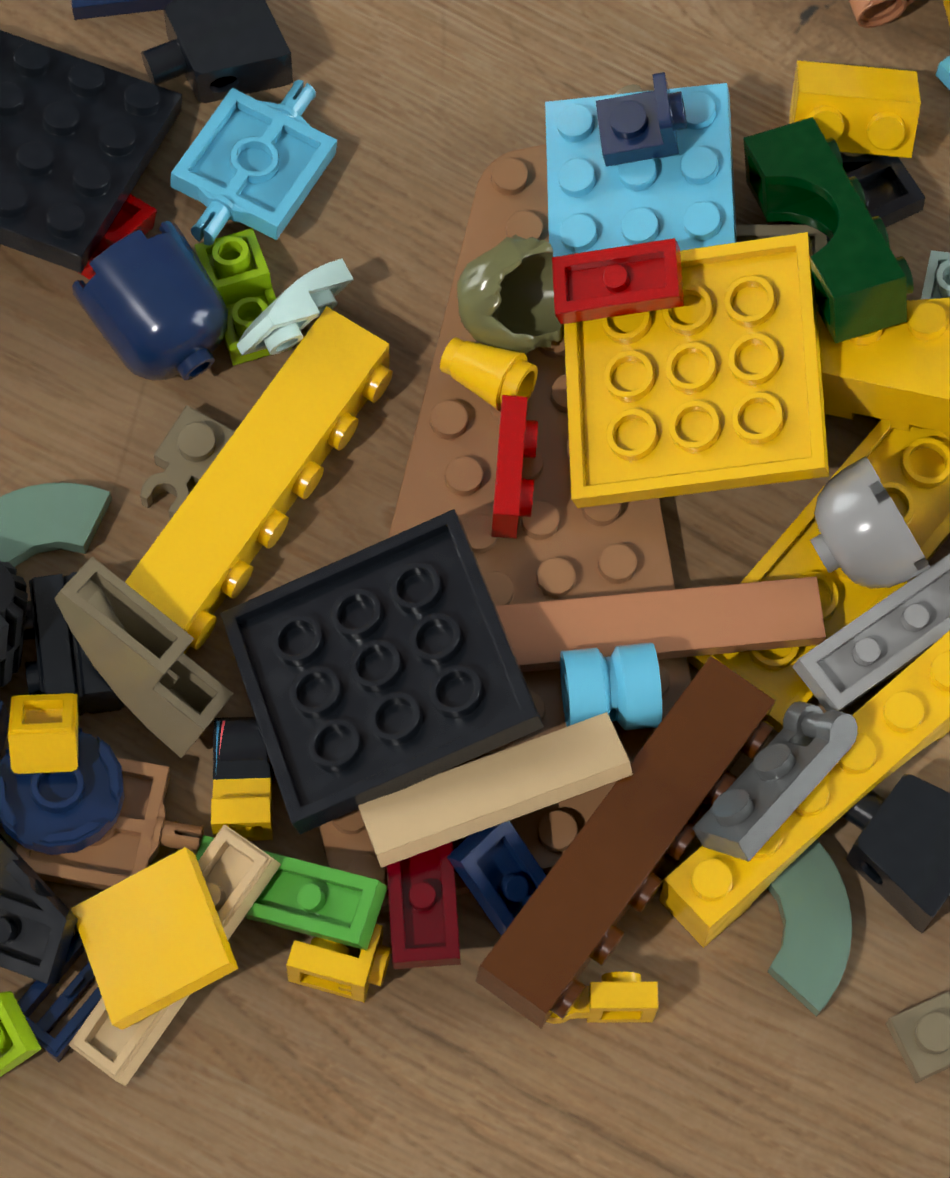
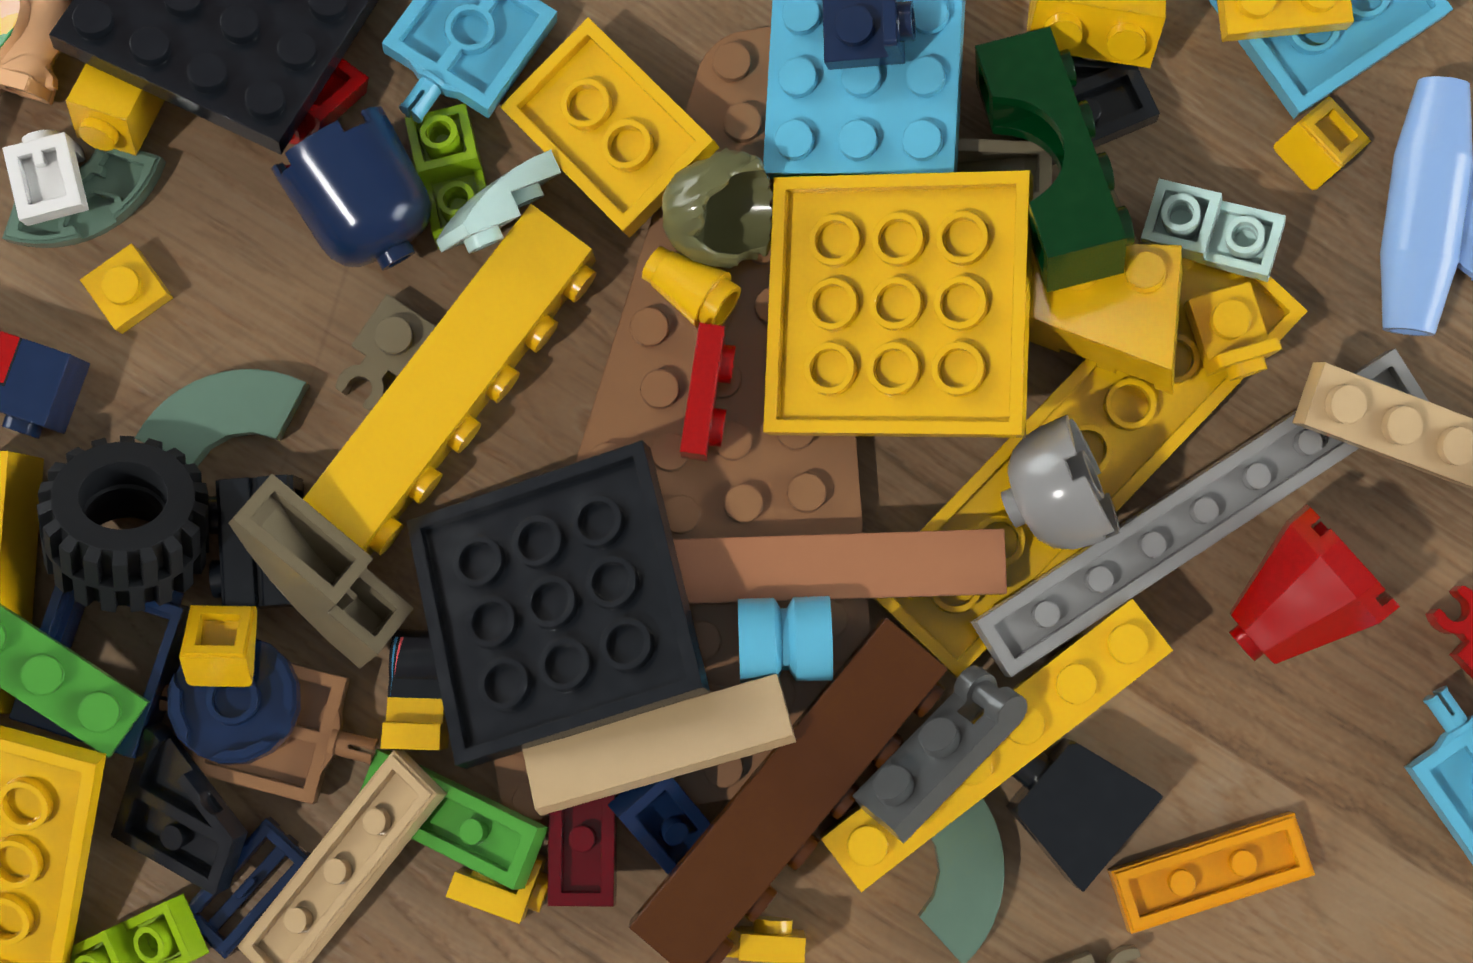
camera: 10 degrees right, 15 degrees up
yellow tile [70,847,239,1030] -> none
red plate [552,238,684,324] -> none
none -> yellow plate [500,17,719,238]

